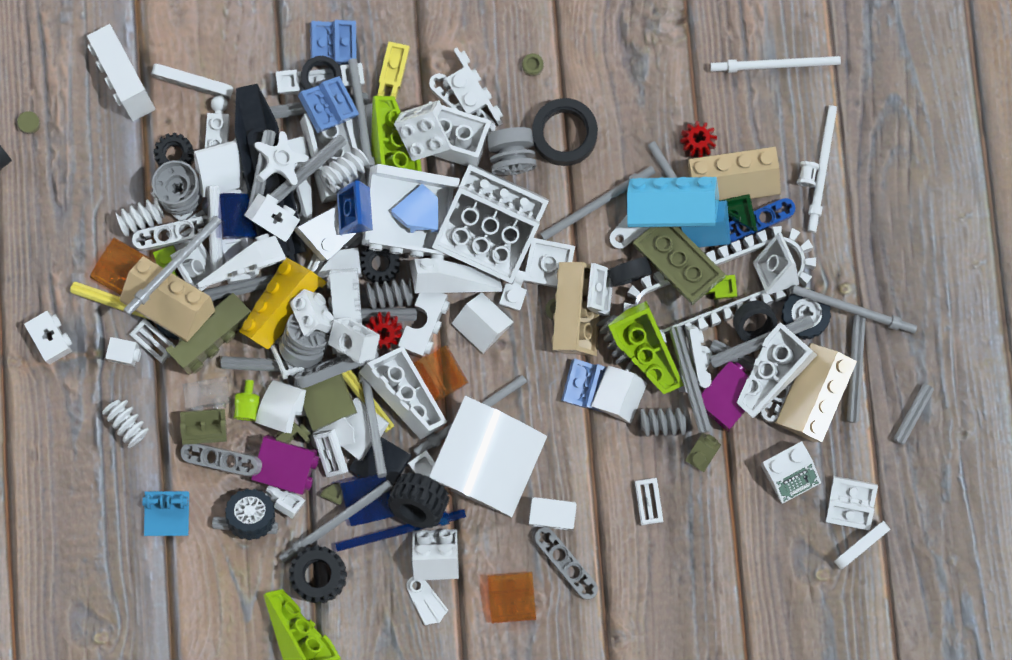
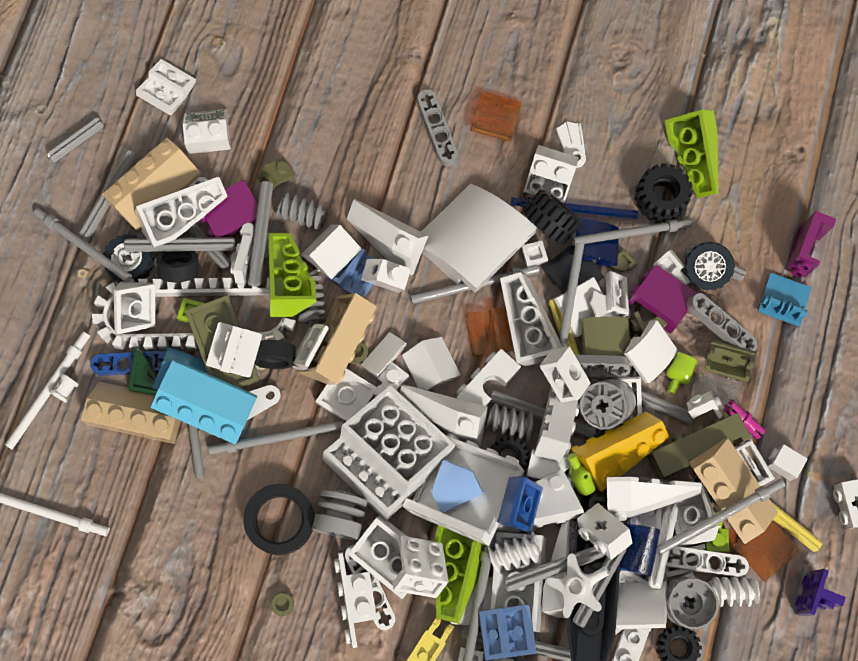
camera: 170 degrees left, 5 degrees down
white piece [102,400,149,448] -> none
white bracket [290,289,334,336] -> none
red gear [366,312,403,349] -> none
white panel [529,497,576,531] -> none
white tile [635,478,663,526] -> none
red gear [680,121,717,158] -> none
white beam [834,521,890,570] -> none
none -> white bracket [206,322,262,377]
none -> white wedge [347,199,428,275]
none -> white torso [361,259,410,293]
none -> white slope [361,332,406,379]
none -> lime piece [567,453,596,495]
none -> white bracket [687,391,724,419]
none -> dark pink pin [723,400,765,439]
none -> magenta panel [785,211,836,277]
none -> dark purple bracket [795,569,846,616]

